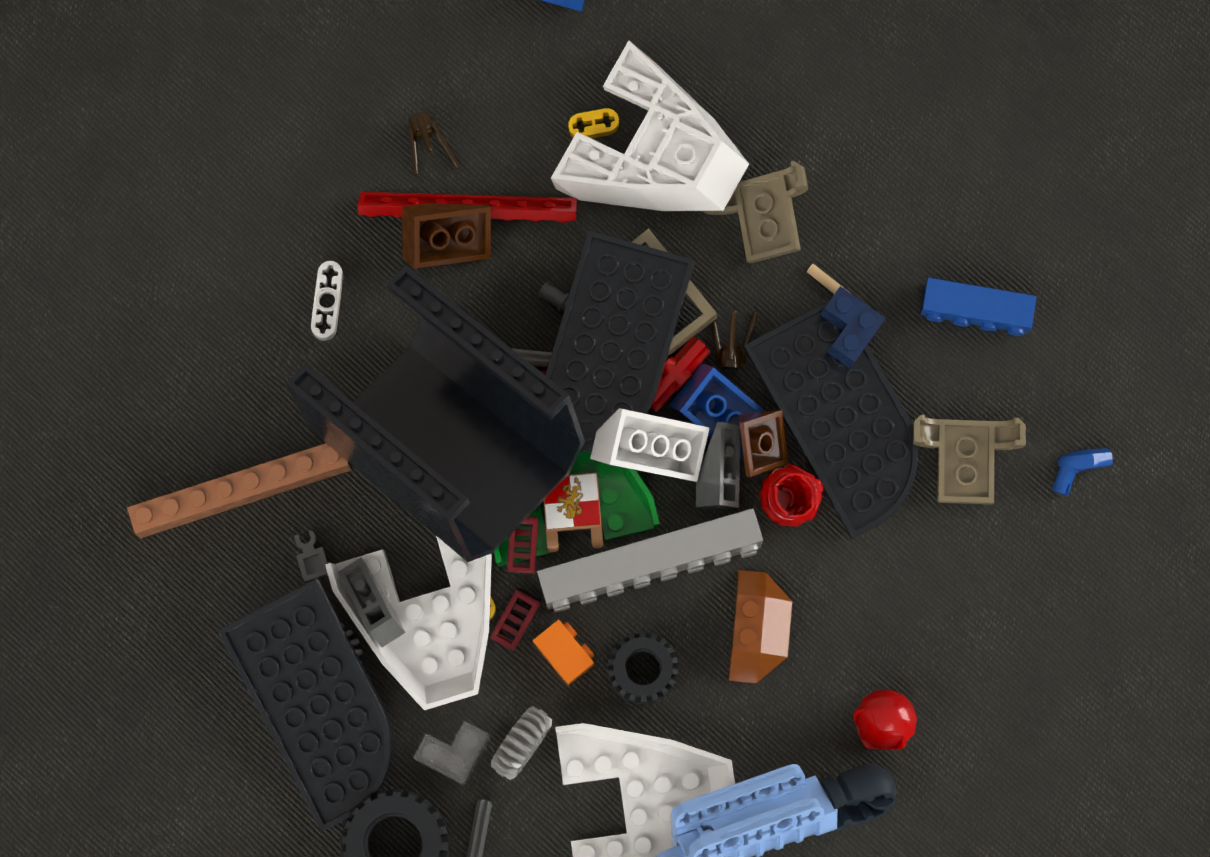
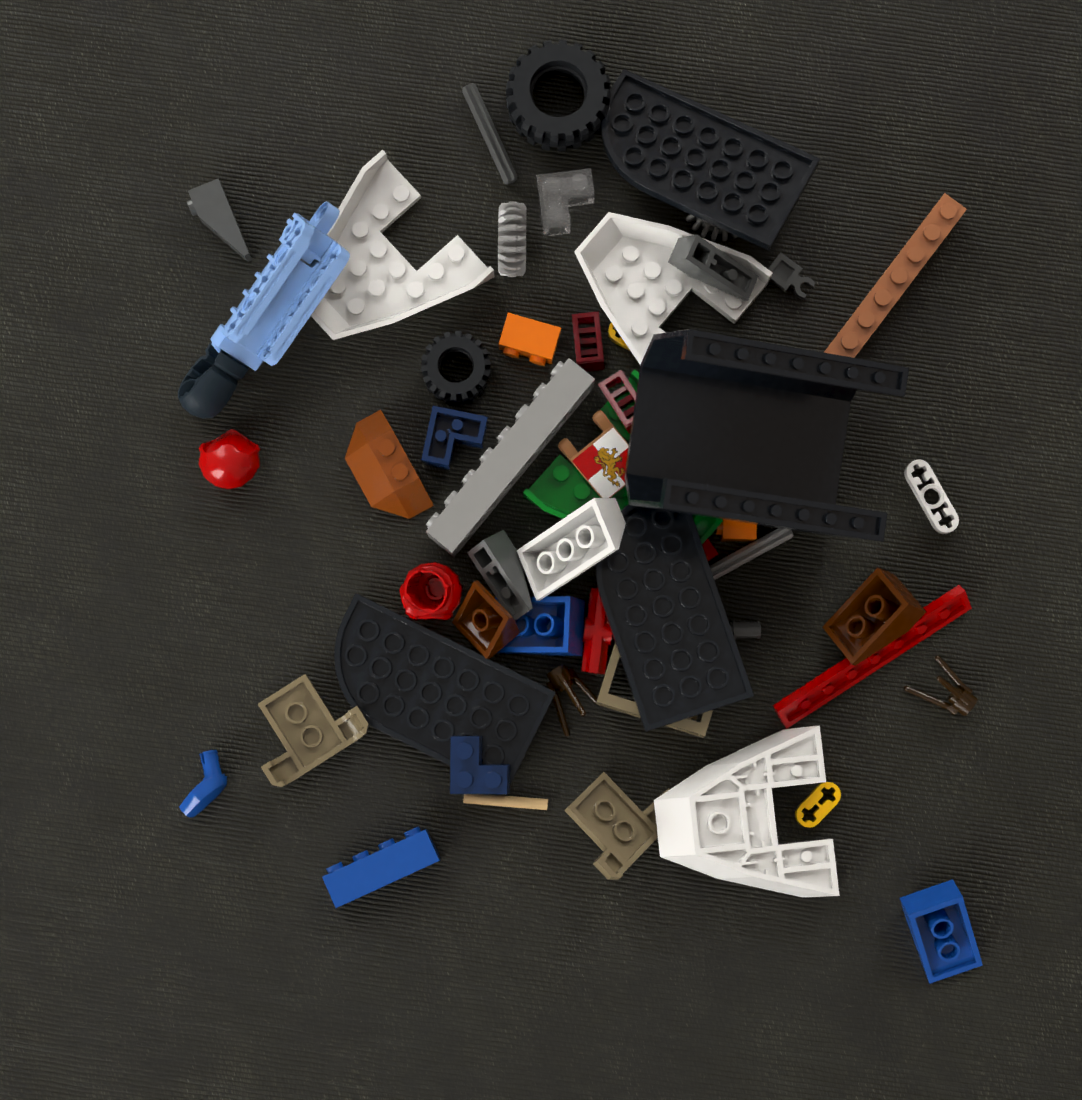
camera: 140 degrees right, 5 degrees up
none -> dark blue brick [421,406,488,470]

